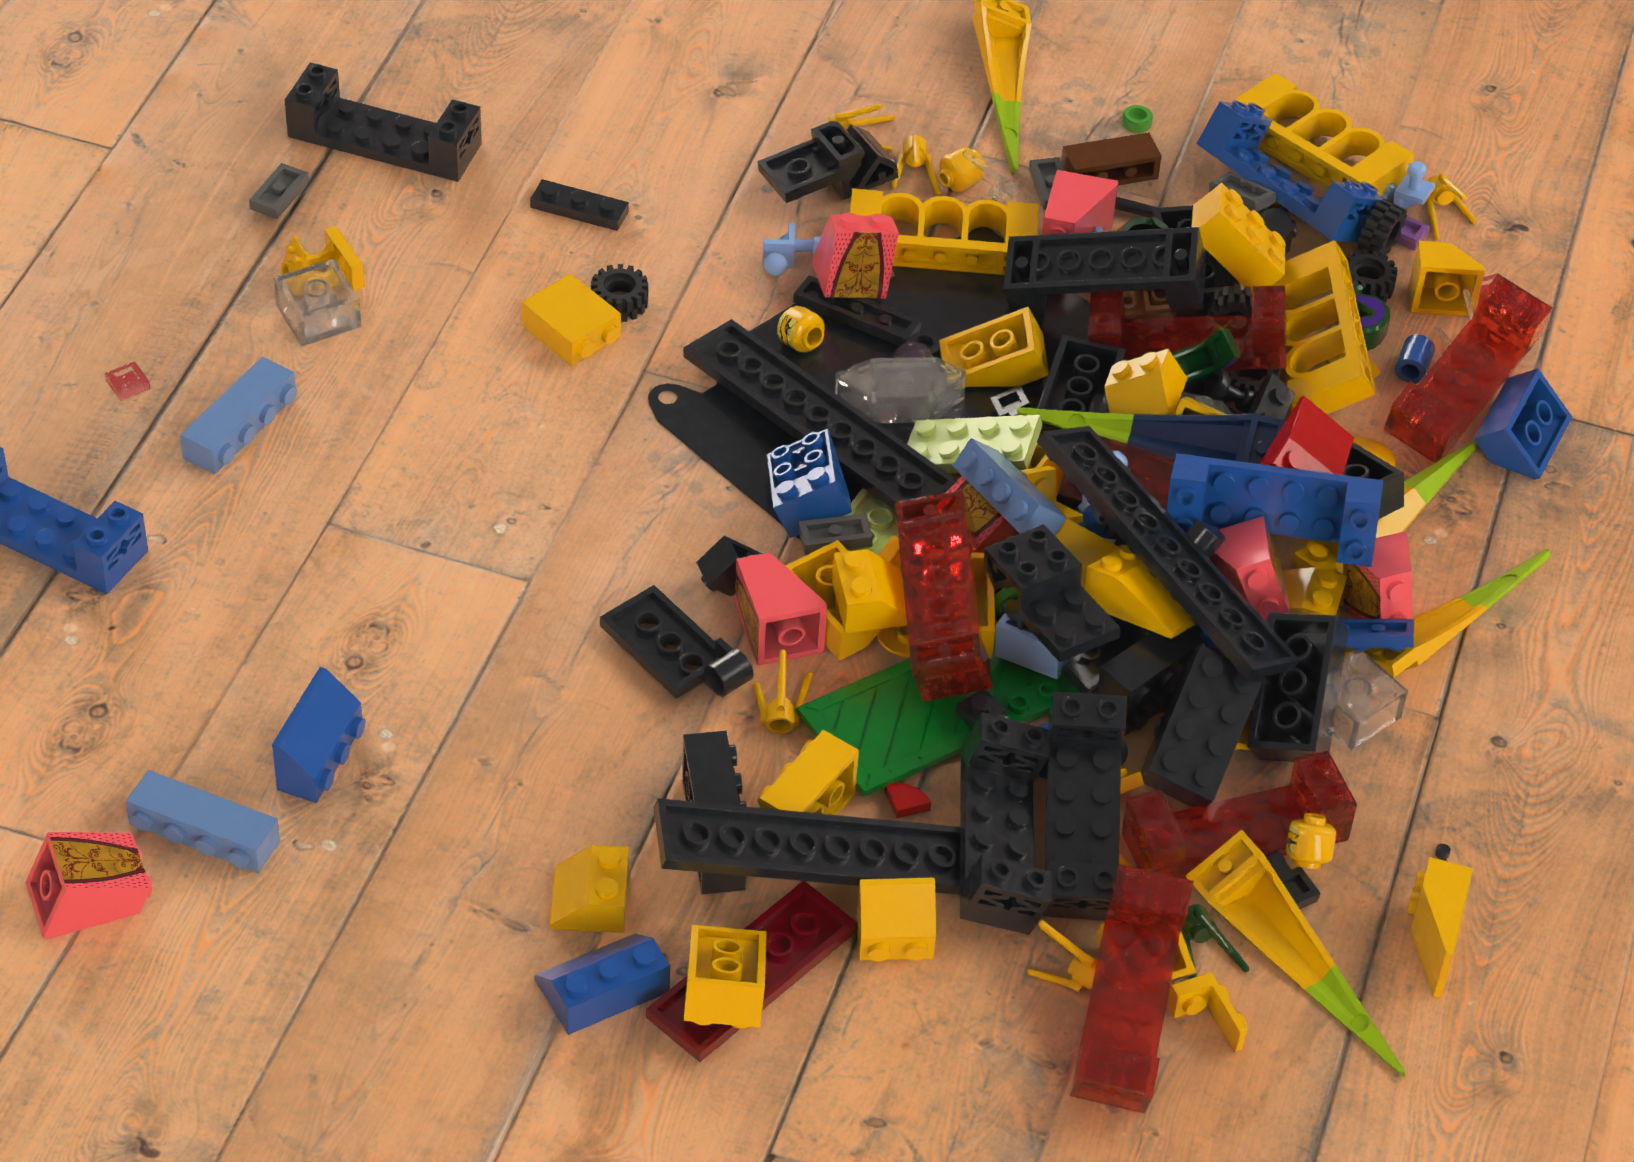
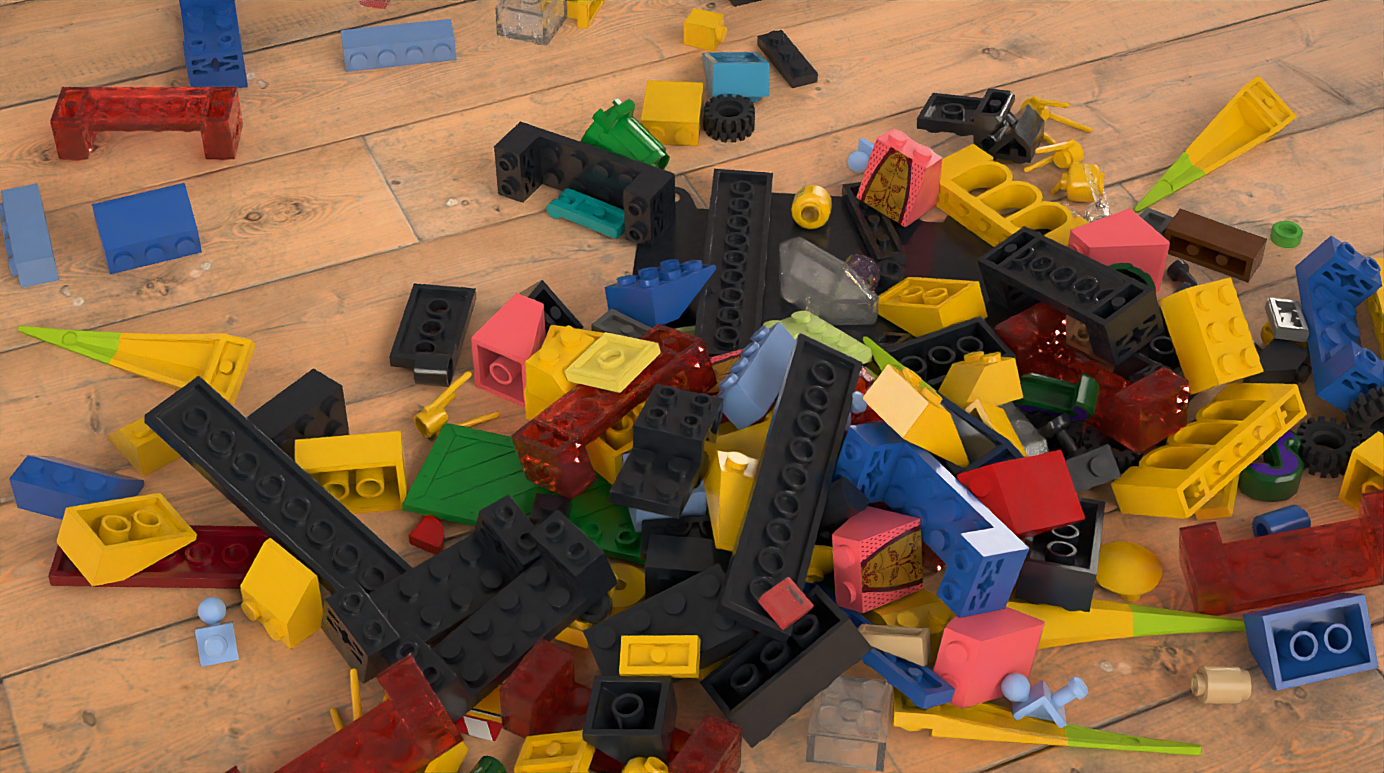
camera: 50 degrees right, 5 degrees down
none -> yellow plate [17,326,256,405]
none -> clear red plate [50,87,243,161]
none -> light blue piece [195,597,239,667]
none -> black plate [494,121,676,248]
none -> teal plate [546,188,625,239]
none -> light yellow tile [564,332,661,393]
none -> green container [580,98,670,170]
none -> black slope [582,676,678,766]
none -> yellow plate [619,635,701,678]
none -> yellow brick [684,8,727,52]
none -> dark azure slope [702,52,769,102]
none -> clear tile [758,577,814,630]
none -> tan piece [858,624,932,667]
none -> yellow slope [862,364,970,468]
none -> light blue piece [1001,673,1088,729]
none -> tan brick [1191,665,1252,704]

